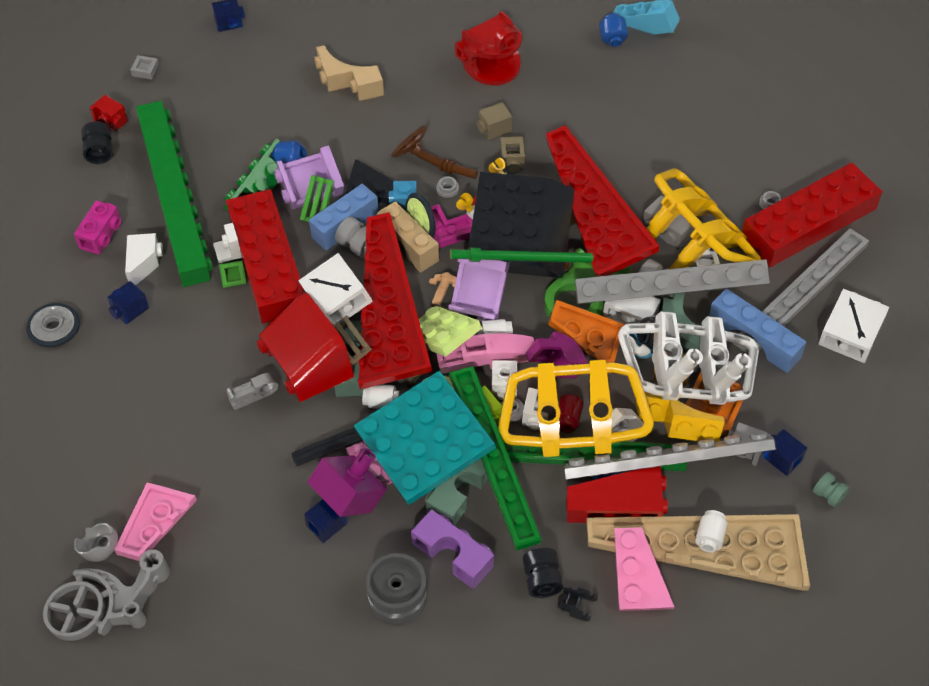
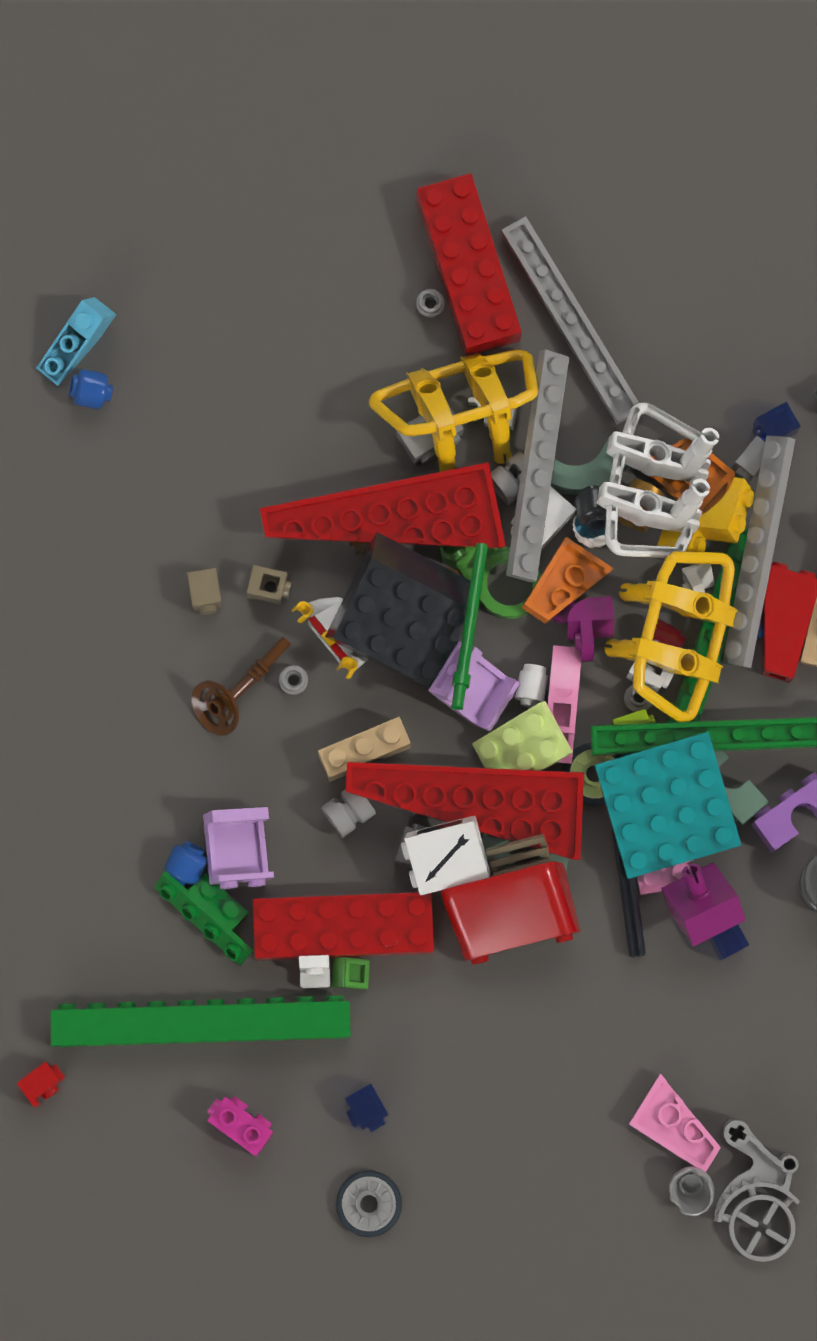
camera: 80 degrees left, 25 degrees up
black wheel [81,121,113,164] -> none
white slope [125,233,163,287] -> none
light grey piece [227,373,279,410] -> none
bright green tile [300,175,335,222] -> none
medium blue arch [309,184,379,250] -> none
tan arch [314,45,384,101] -> none
black wing [345,160,393,204] -> none
white brick [362,384,400,409] -> none
dark azure brick [389,181,417,211] -> none
wheel [405,193,436,238] -> none
light nougat piece [429,272,457,306] -> none
dark pink plate [430,204,472,248] -> none
red animal [455,11,522,86] -> none
white brick [492,360,517,401] -> none
medium blue arch [709,288,806,373] -> none
white brick [818,289,889,363] -> none

